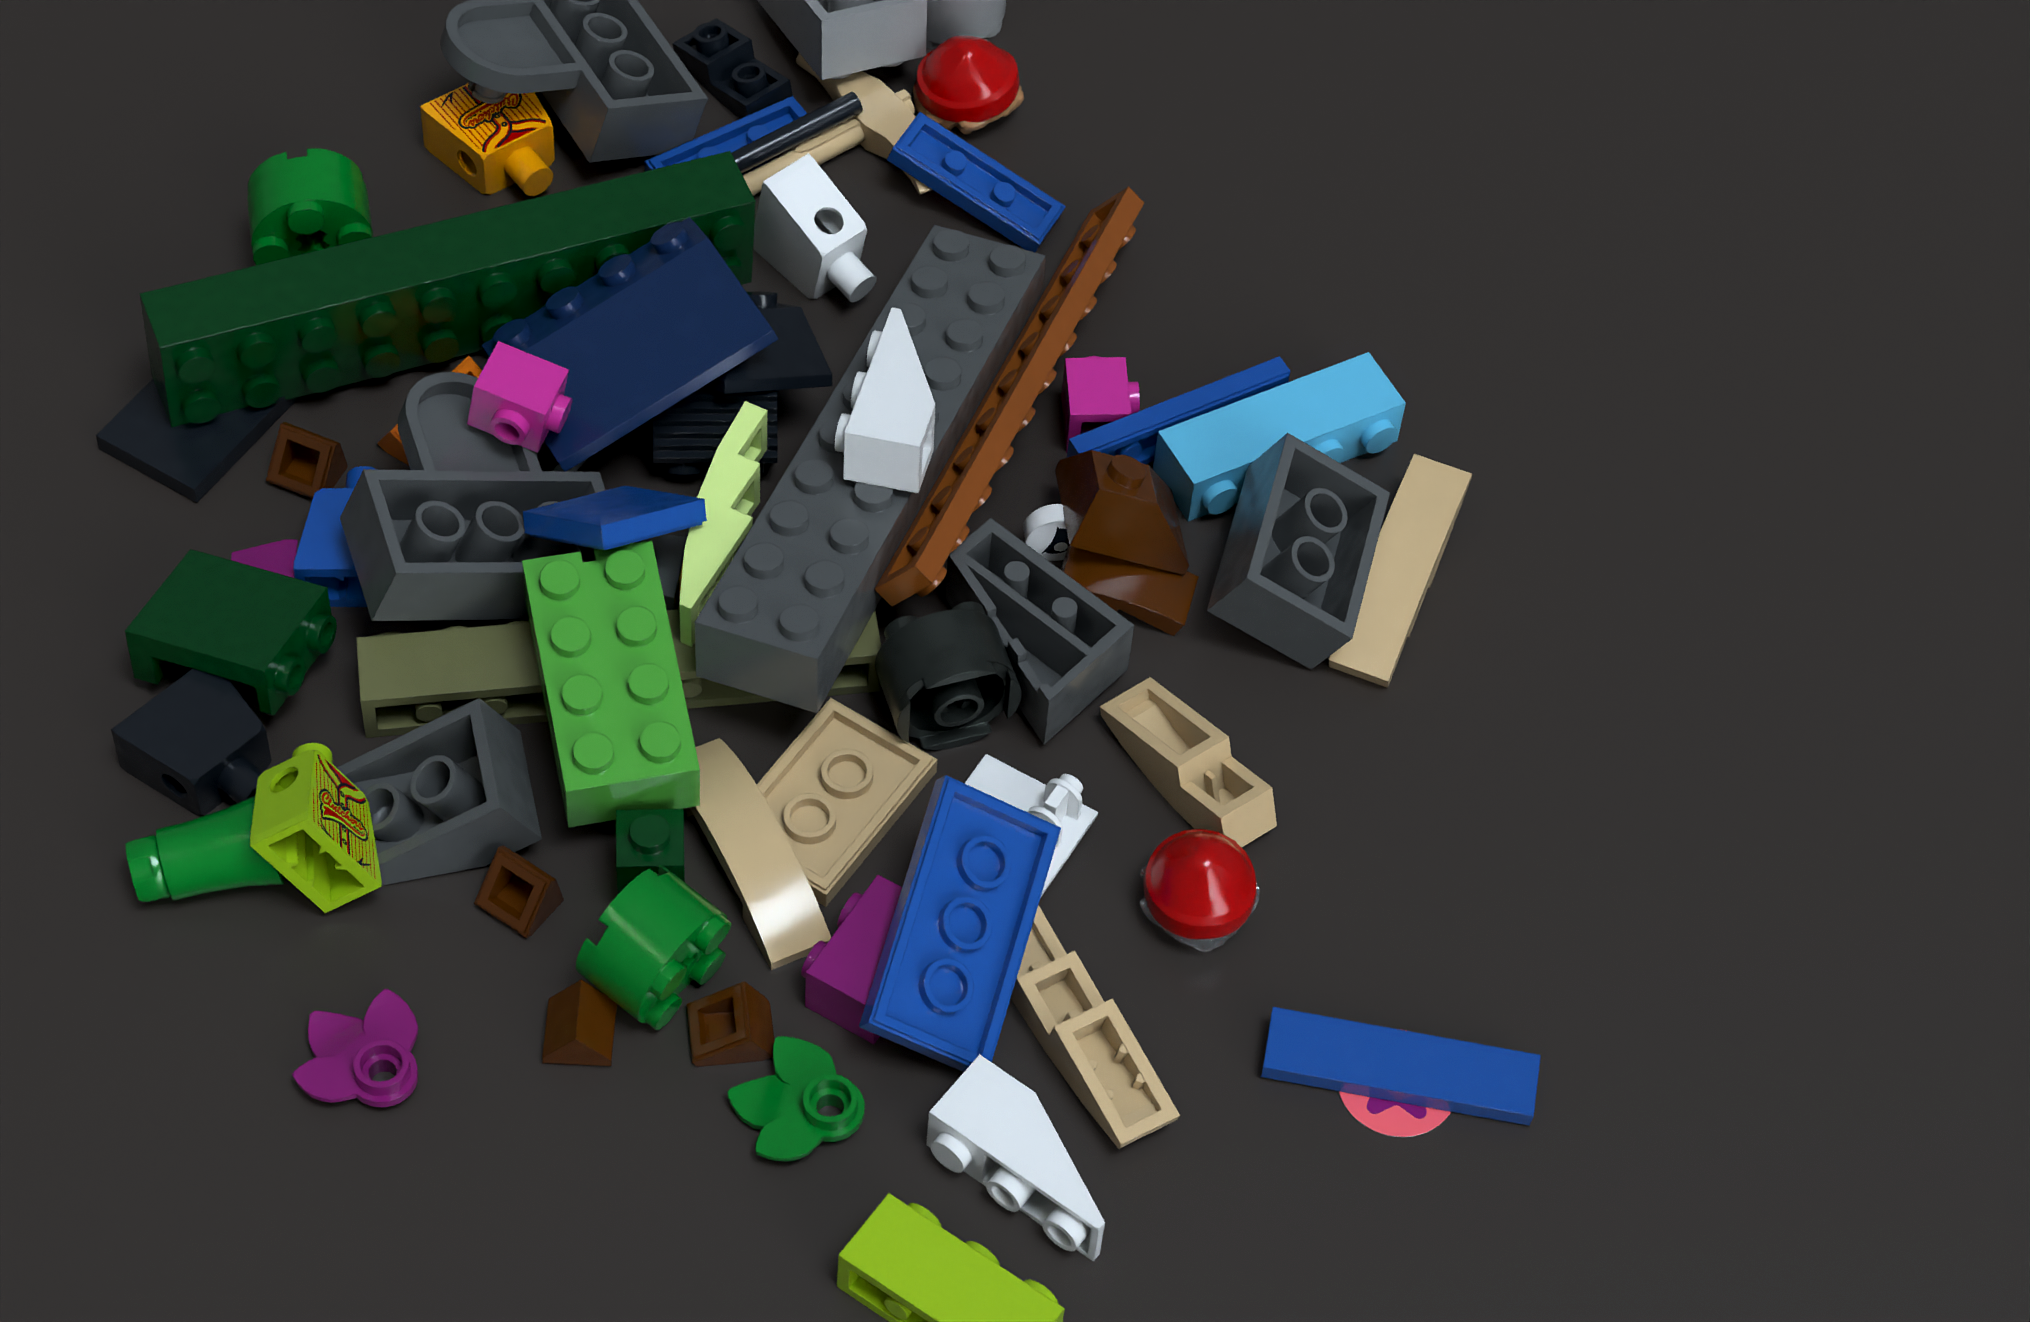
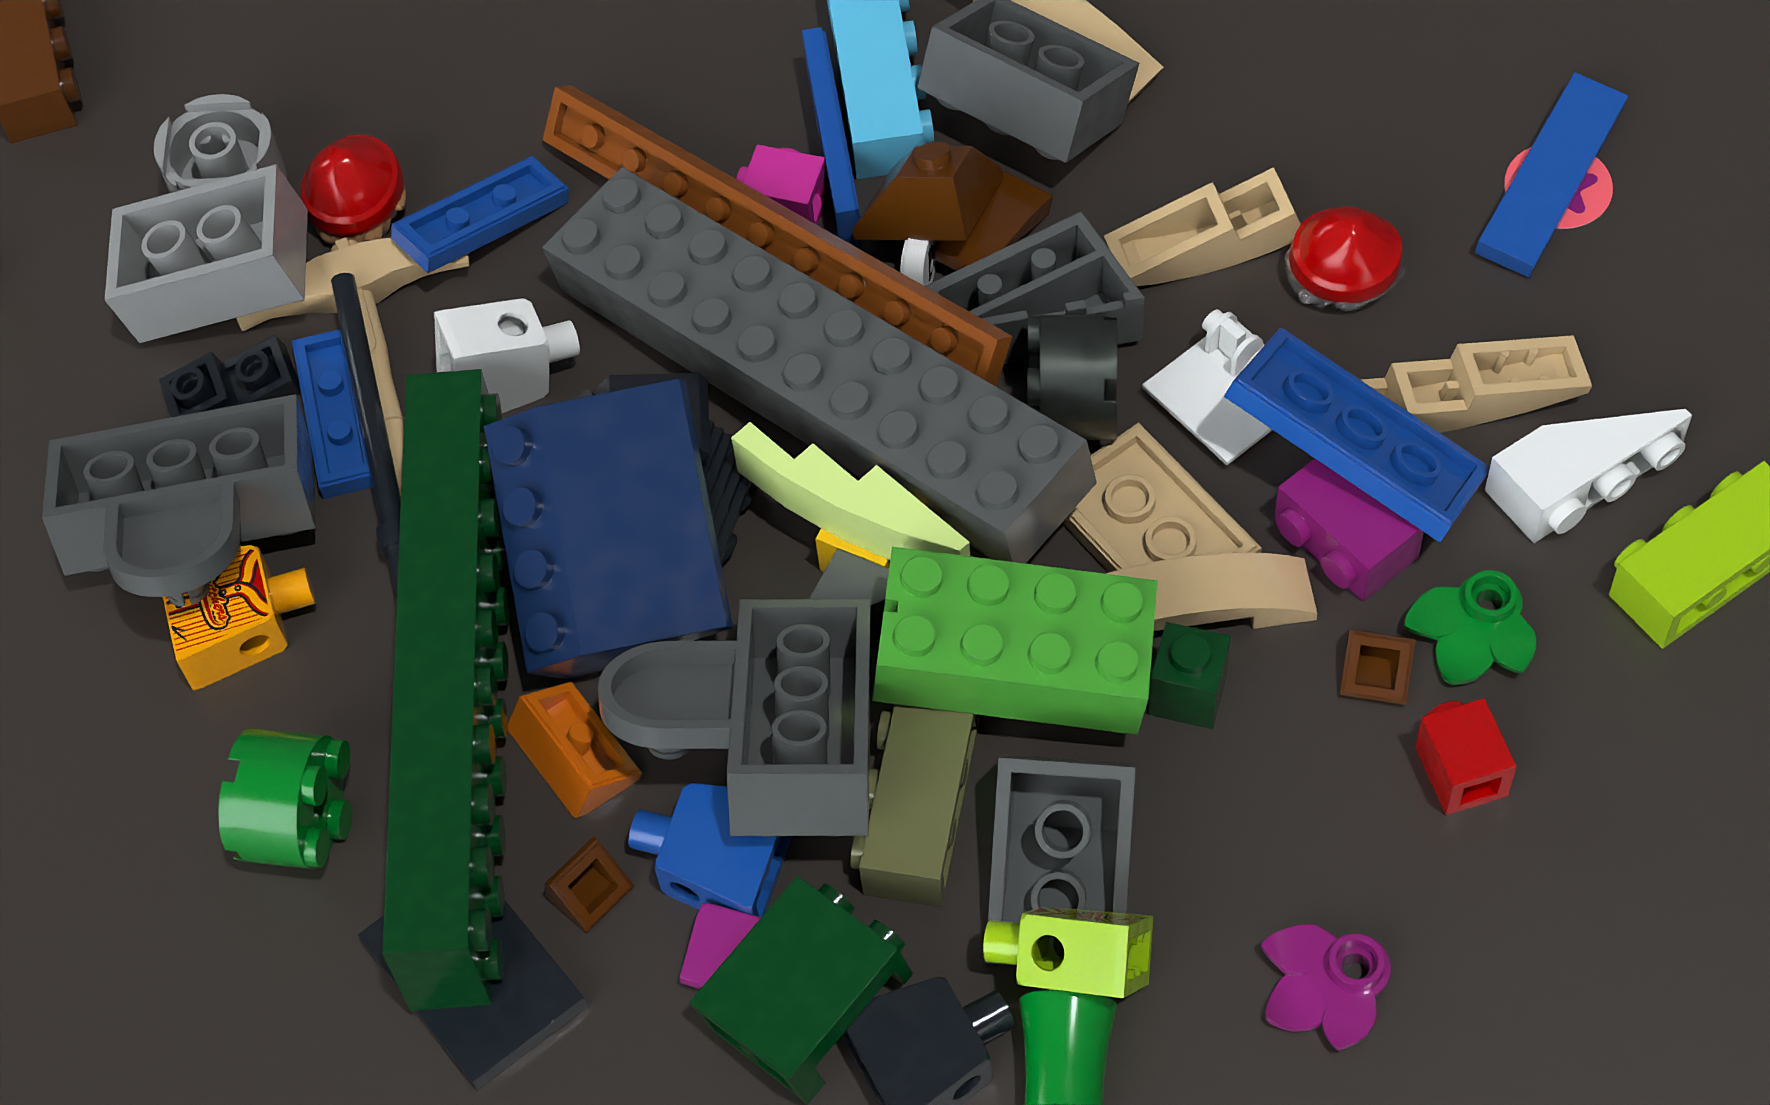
camera: 60 degrees left, 5 degrees up
dark pink brick [467,341,573,453] -> none
reddish brown slope [474,845,564,938] -> none
blue tile [523,486,707,550] -> none
reddish brown slope [542,979,617,1066] -> none
green brick [576,865,732,1030] -> none
white slope [835,307,935,493] -> none
none -> red brick [1415,698,1517,816]

